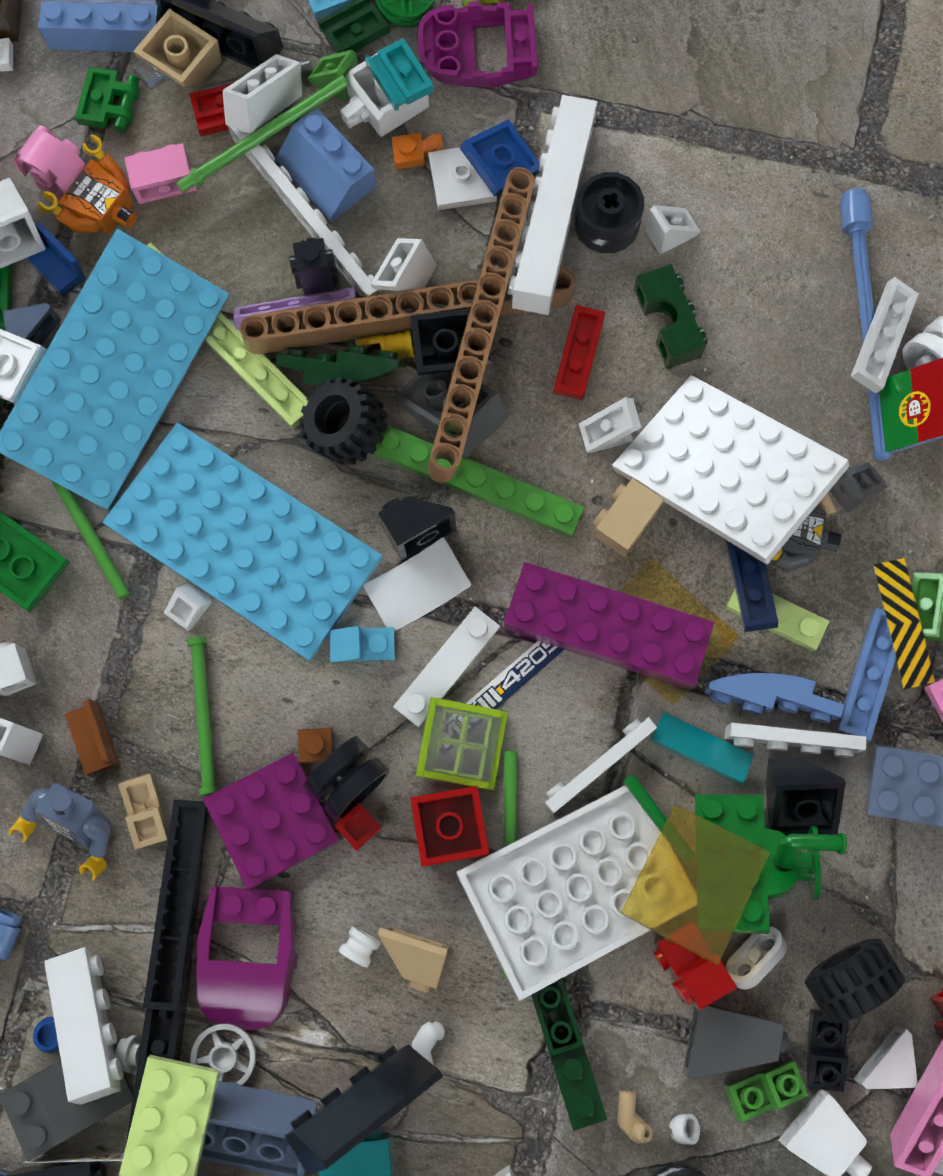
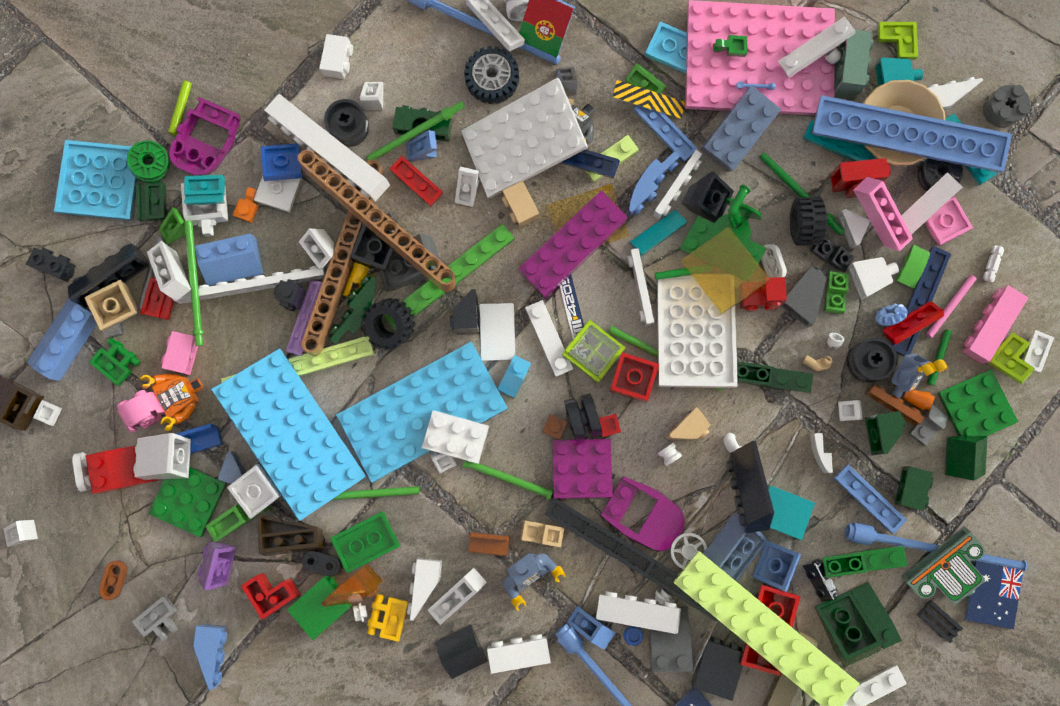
camera: 60 degrees left, 5 degrees up
none -> white brick [320,34,353,79]
none -> bright green bar [366,101,465,161]
none -> medium blue slope [406,130,437,161]
none -> white plate [422,410,489,464]
none -> wheel [464,46,519,104]
none -> medium blue slope [567,606,615,650]
none -> green bar [759,152,845,236]

